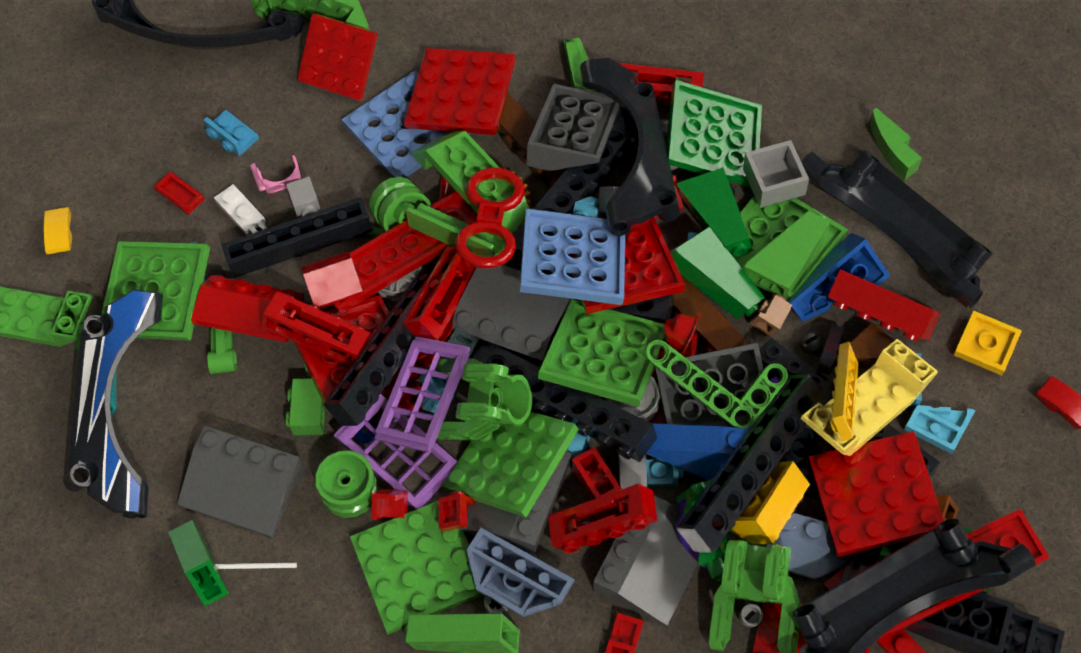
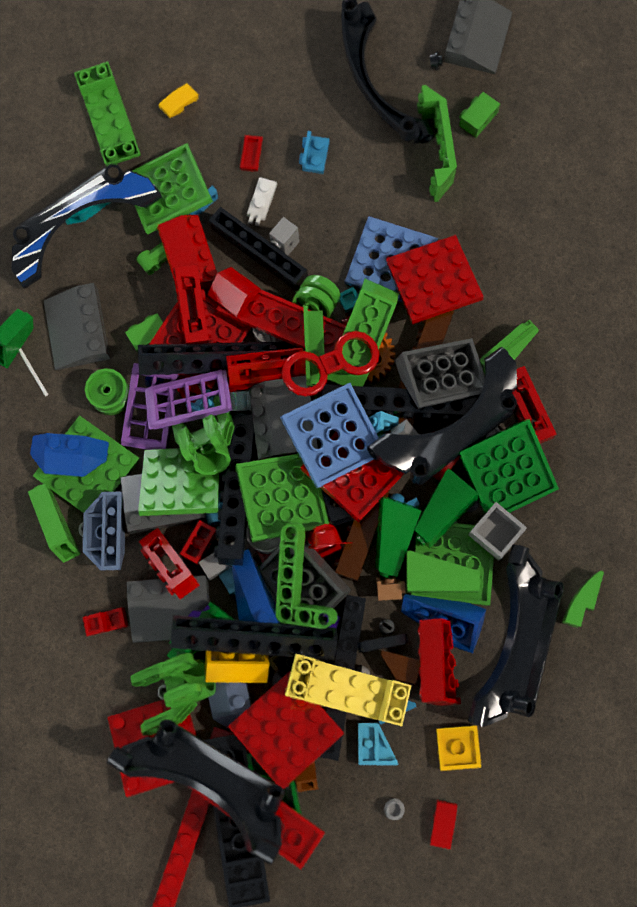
camera: 60 degrees right, 15 degrees up
bright pink helmet [250,155,301,194] -> none
red plate [297,14,378,100] -> none
red panel [372,489,408,520] -> none
red bracket [439,491,475,531] -> none
yellow plate [830,342,859,442] -> none
none -> blue wedge [30,433,109,477]
none -> teal plate [339,287,358,313]
none -> light grey plate [384,799,405,820]

